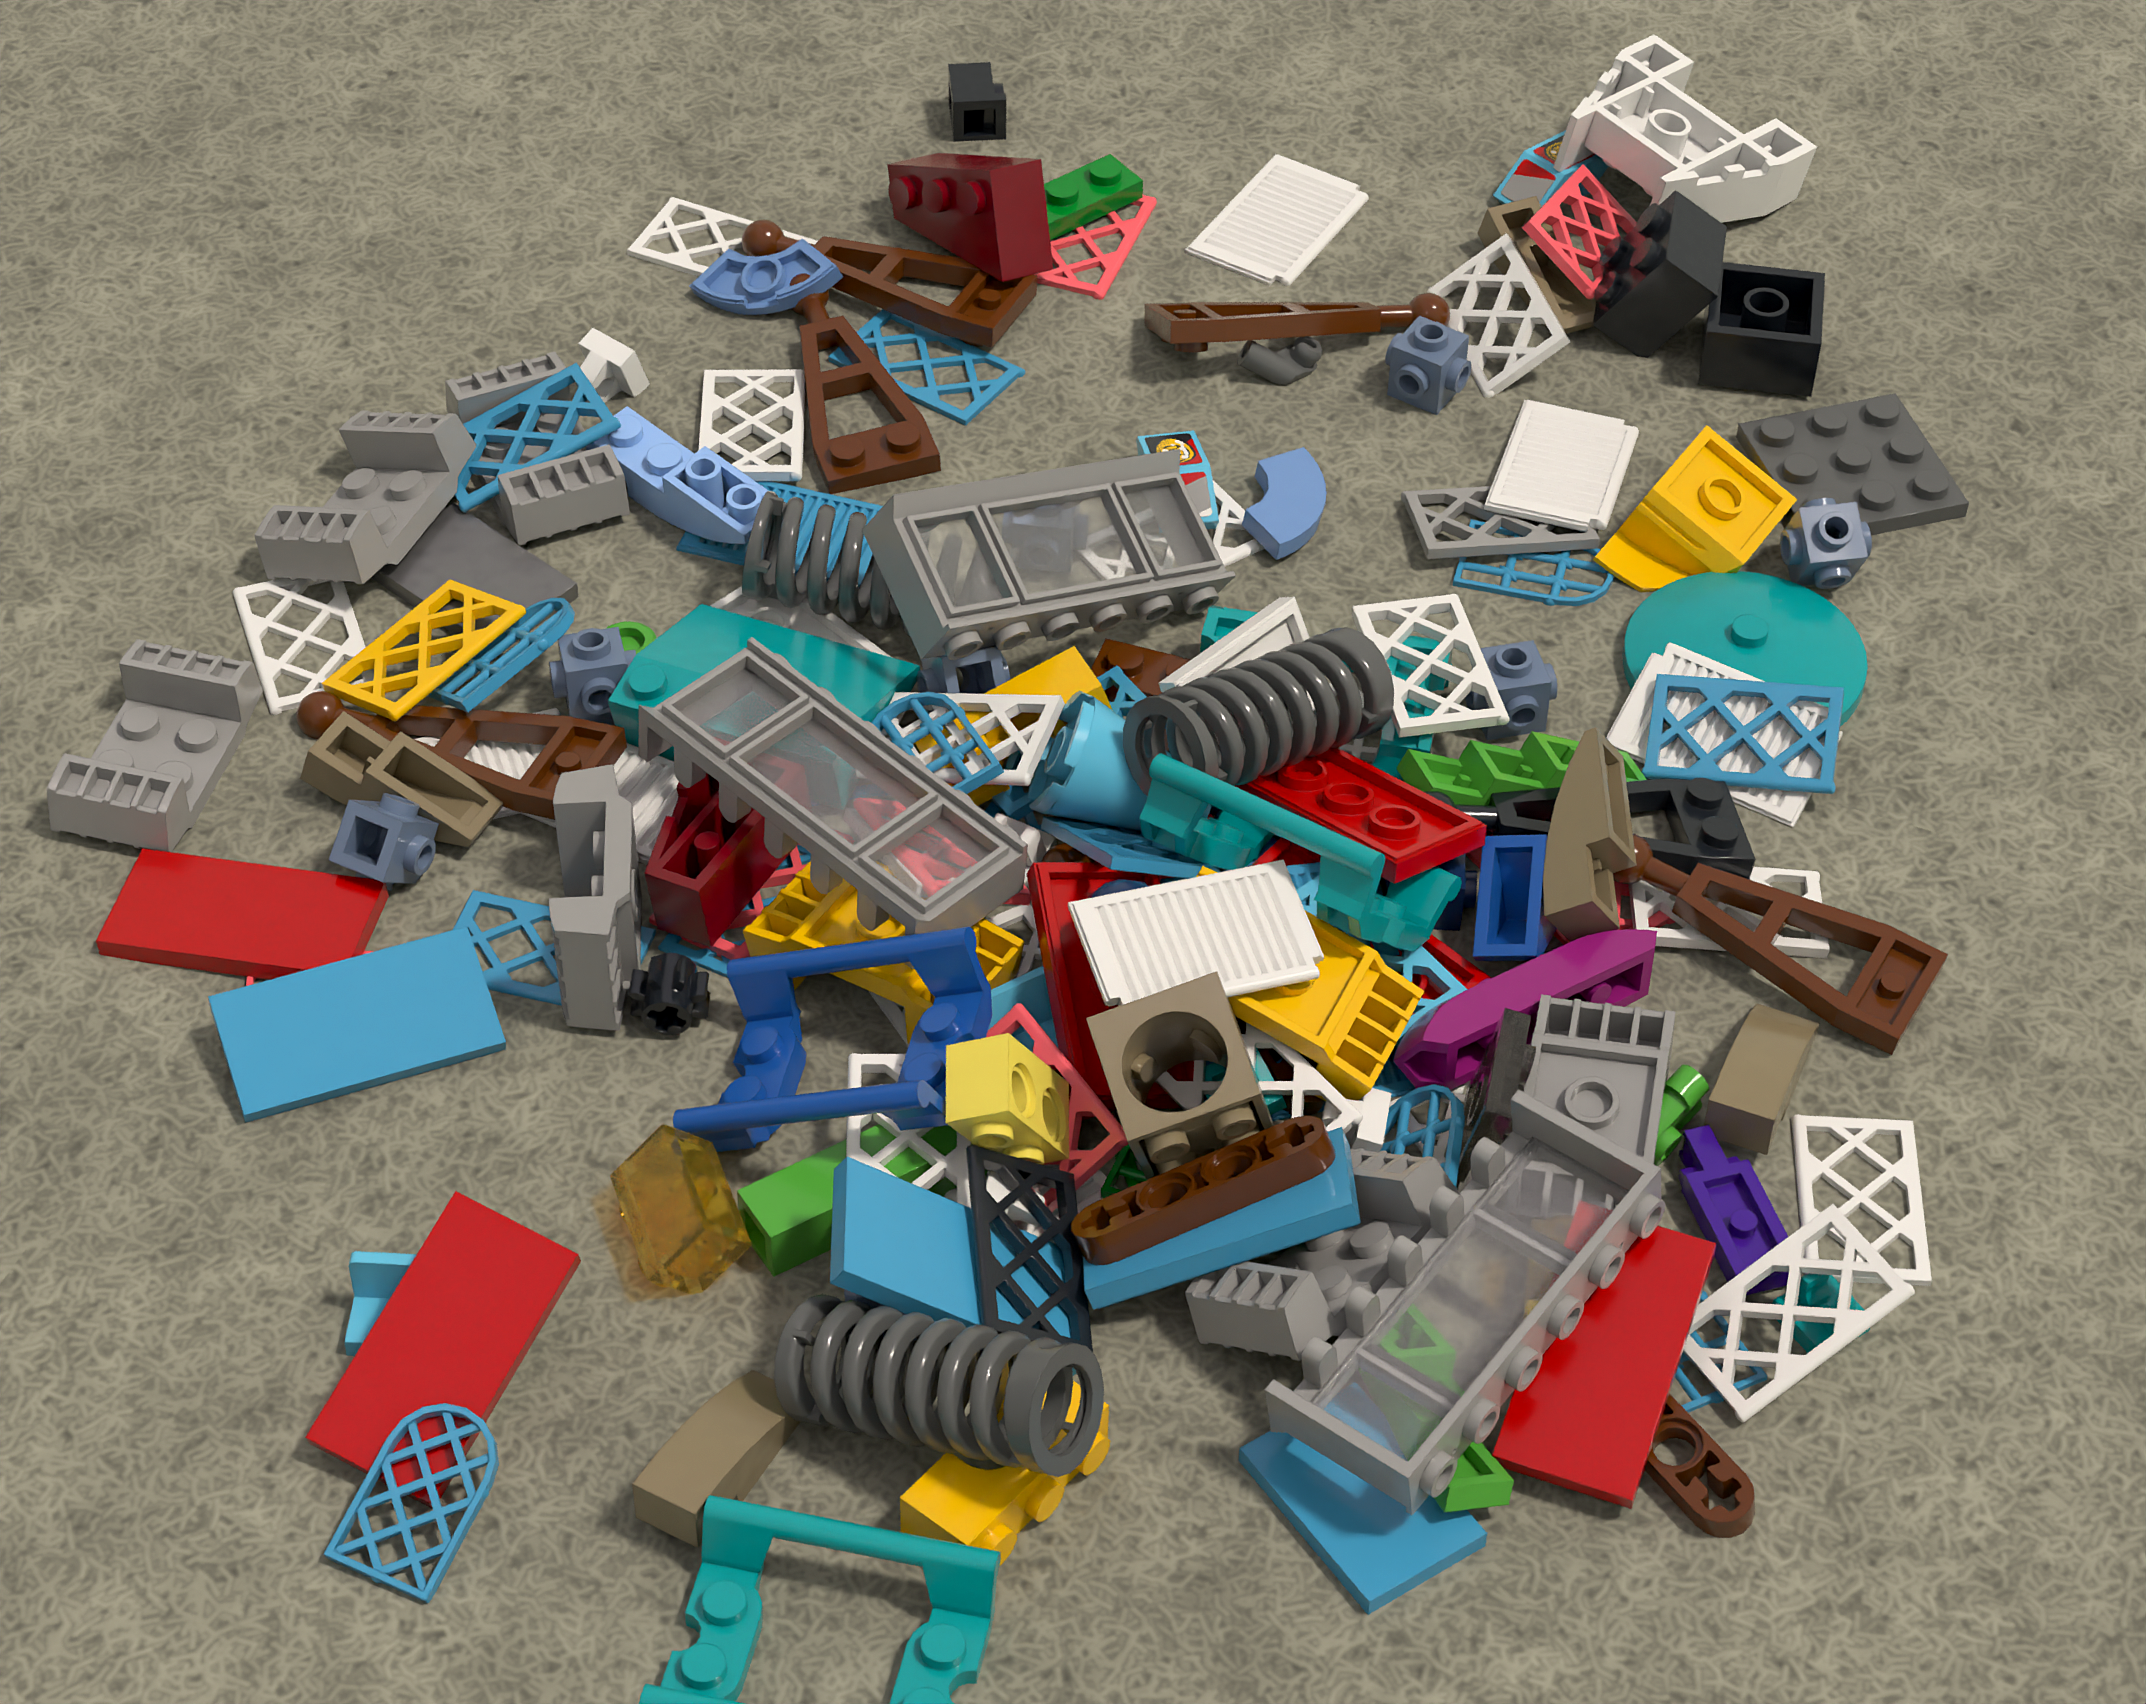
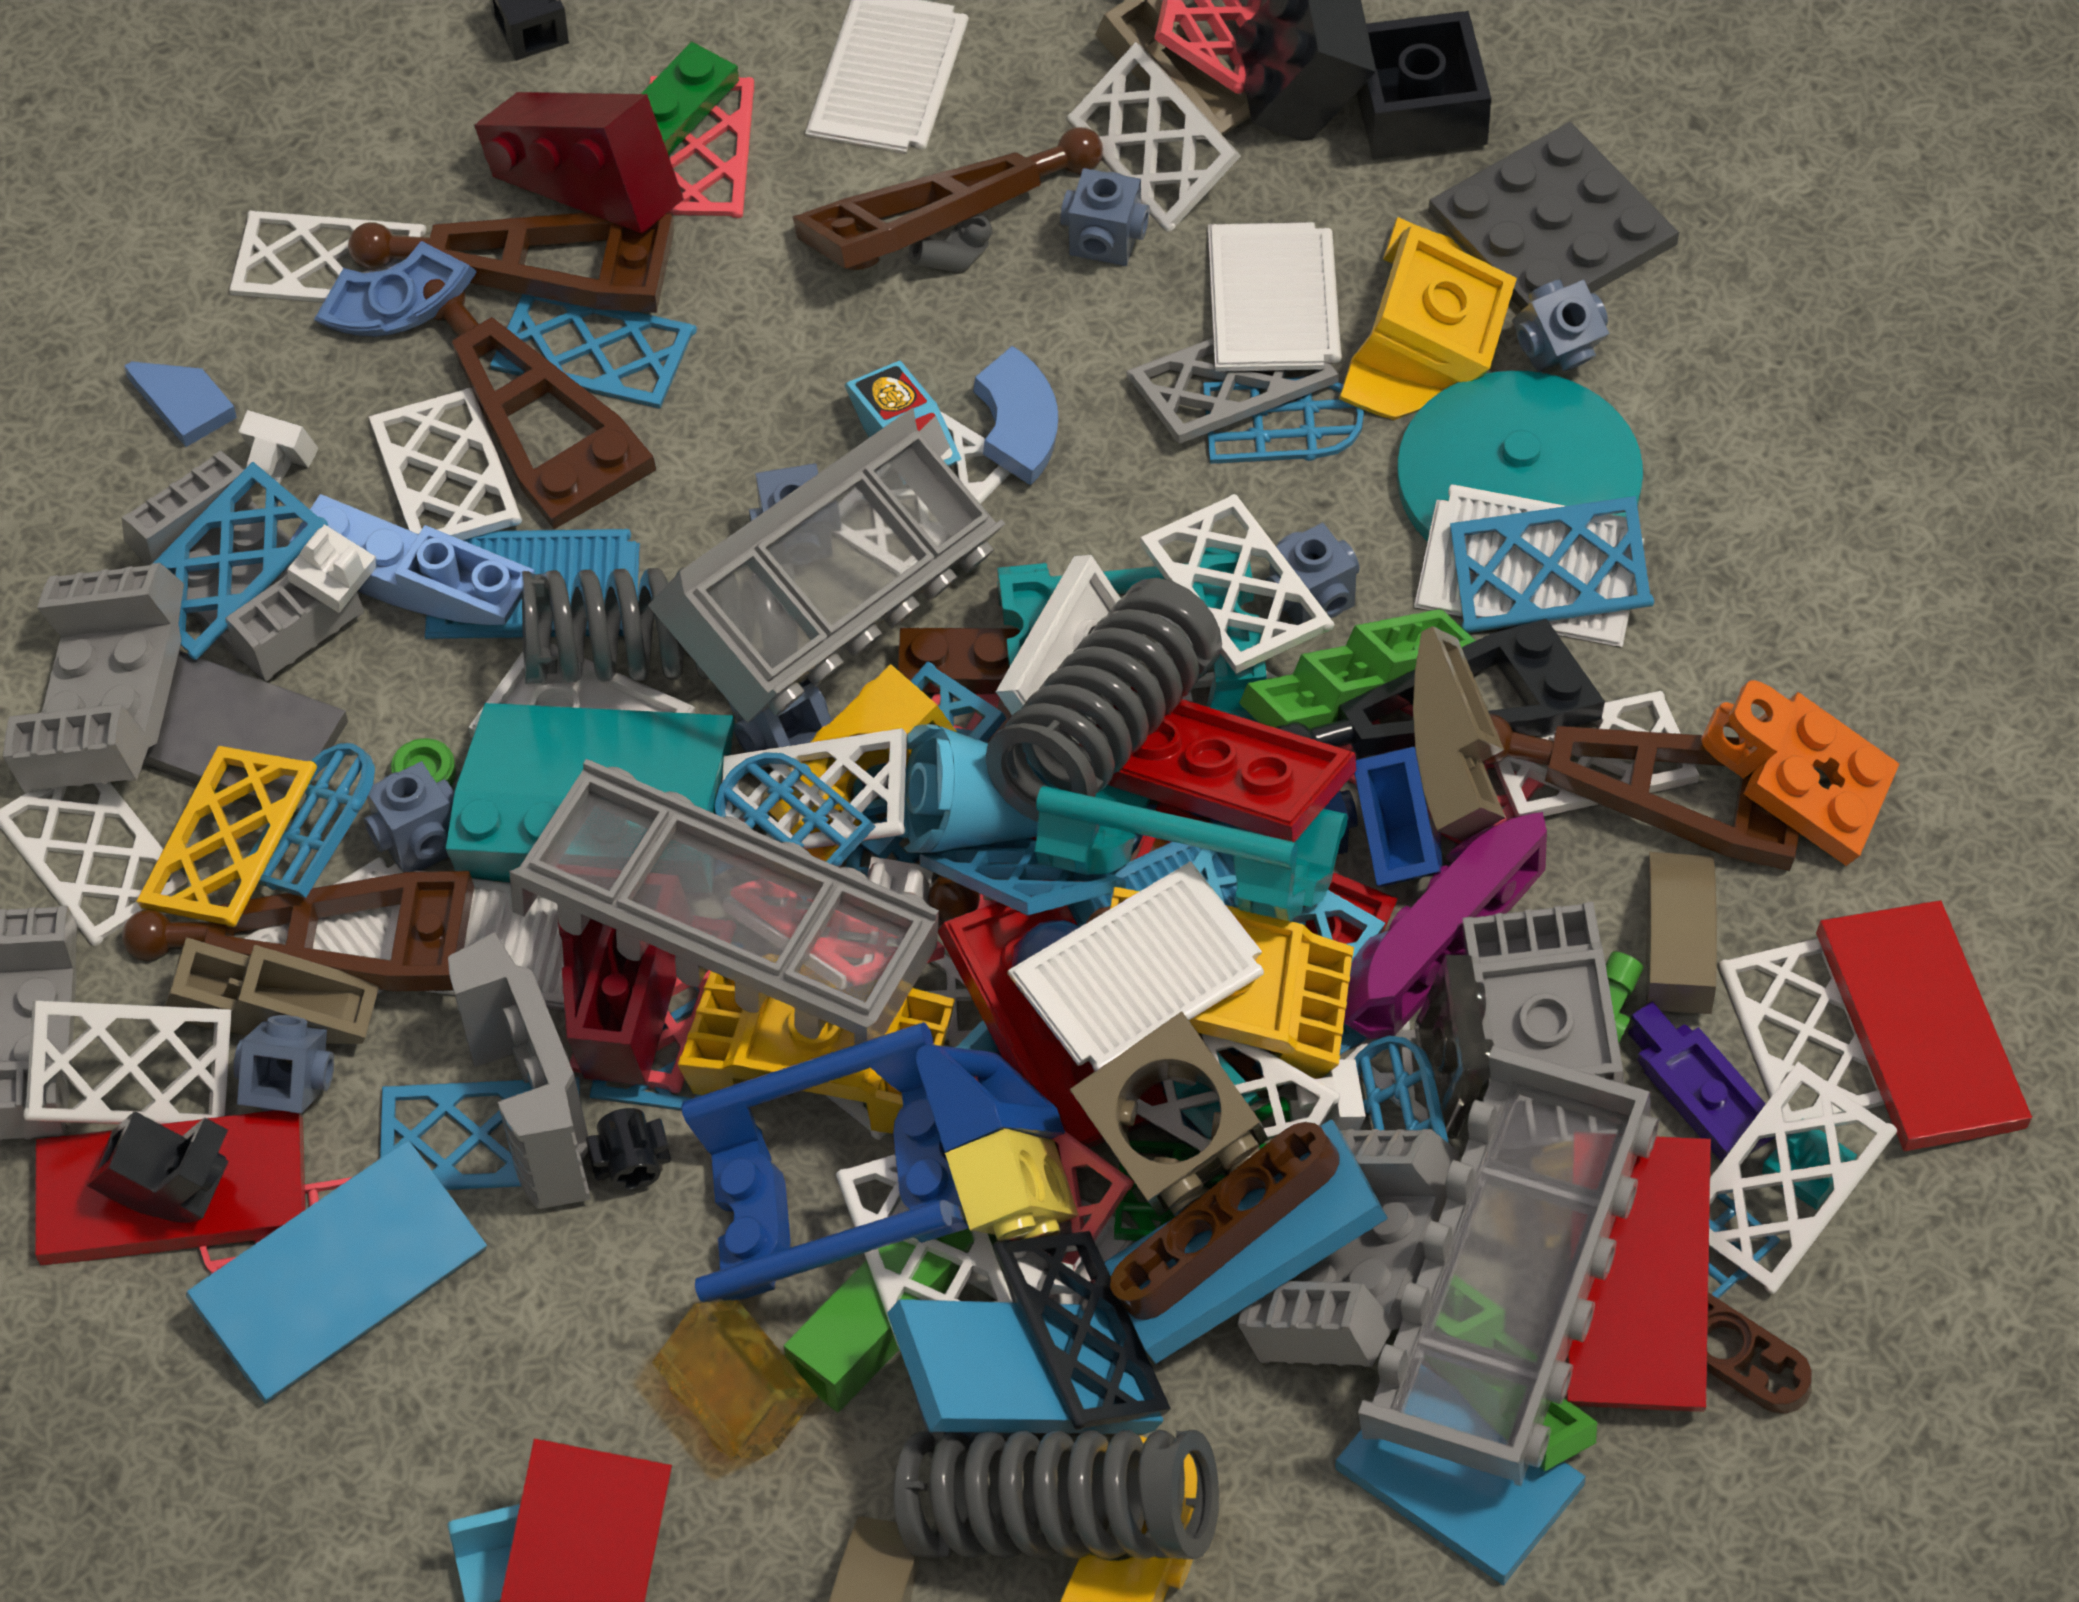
camera: 15 degrees left, 10 degrees up
none -> white window [23,1000,231,1124]
none -> black brick [87,1111,229,1223]
none -> medium blue tile [124,362,237,447]
none -> white tile [287,524,376,613]
none -> blue tile [916,1044,1065,1152]
none -> orange plate [1701,680,1900,866]
none -> red tile [1816,900,2032,1152]

